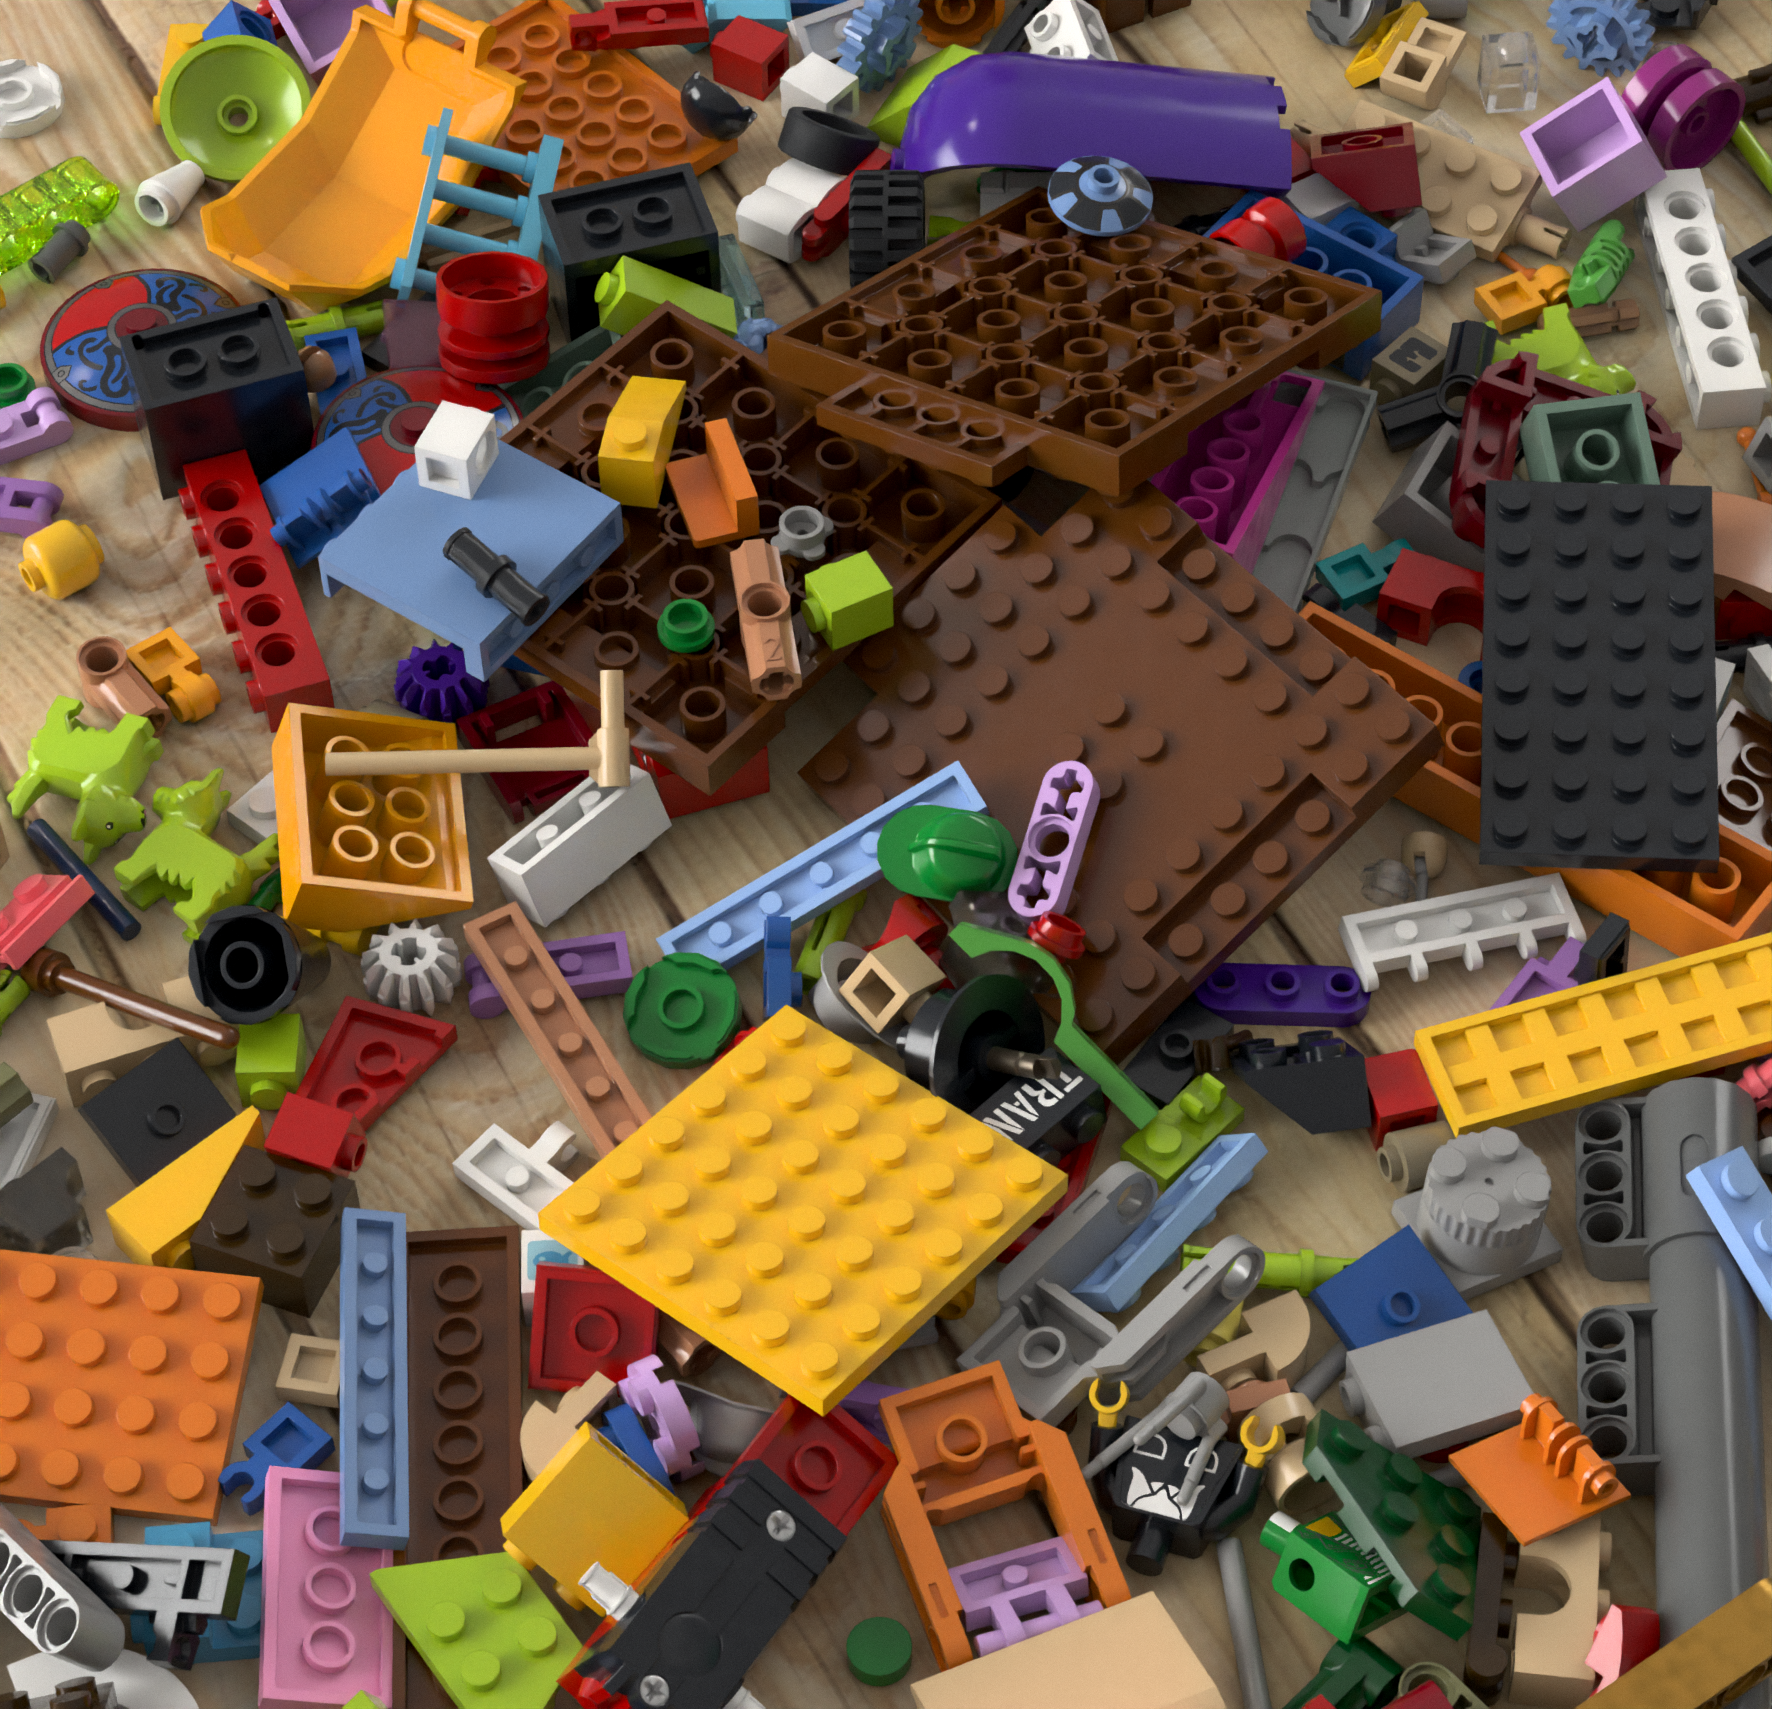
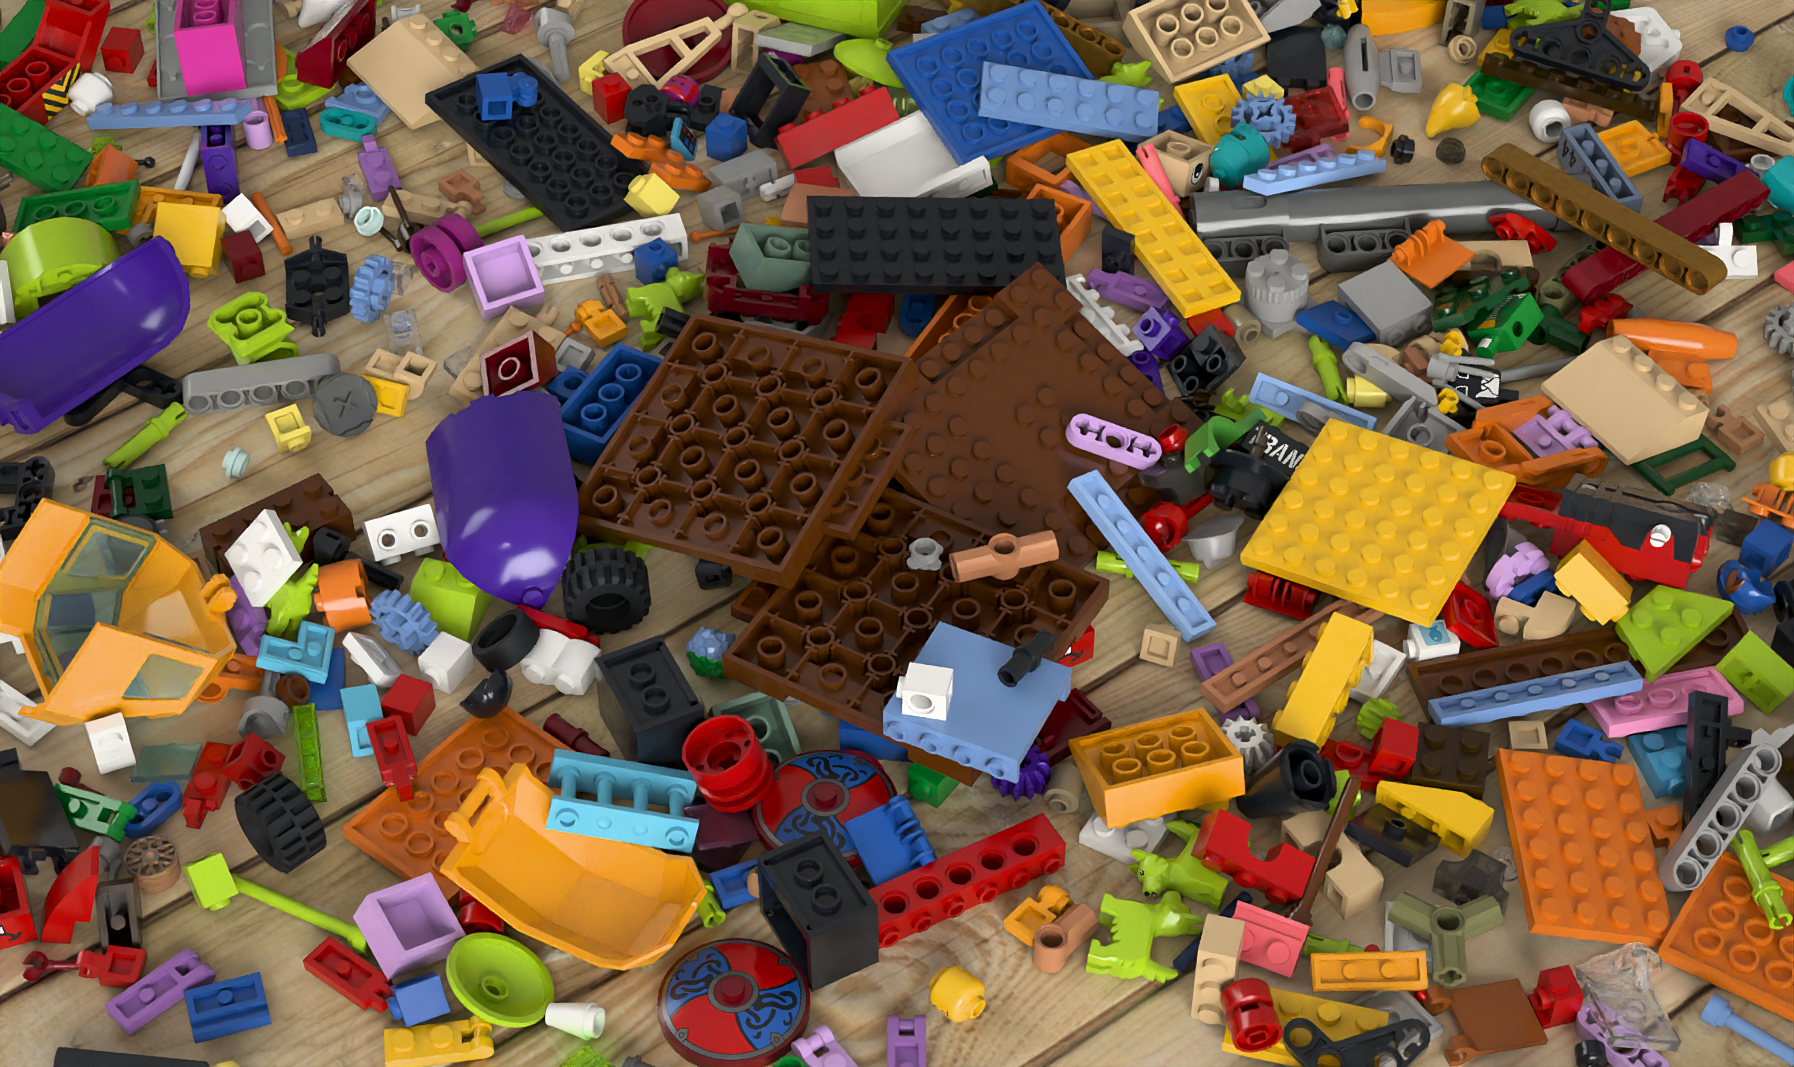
camera: 100 degrees left, 5 degrees down
tan bar [325,670,630,788] -> none
white brick [487,764,672,927] -> none
lime brick [594,255,737,339] -> none
yellow slope [598,376,687,508] -> none
green tile [623,952,743,1069] -> none
green plate [657,599,715,653] -> none
orange panel [665,418,760,548] -> none
blue plate [763,916,802,1022] -> none
lime brick [801,551,894,651] -> none
tan brick [838,934,947,1034] -> none
green piece [877,805,1018,904] -> none
dish [1048,156,1153,237] -> none
red wheel [1209,197,1307,263] -> none
bright green hinge [1567,219,1636,309] -> none
none -> blue brick [634,237,678,285]
none -> dark purple brick [1132,306,1189,362]
none -> tan tile [1139,623,1182,668]
none -> red arch [1191,808,1316,905]
none -> yellow wedge [1271,612,1374,754]
none -> lime gear [1356,697,1403,741]

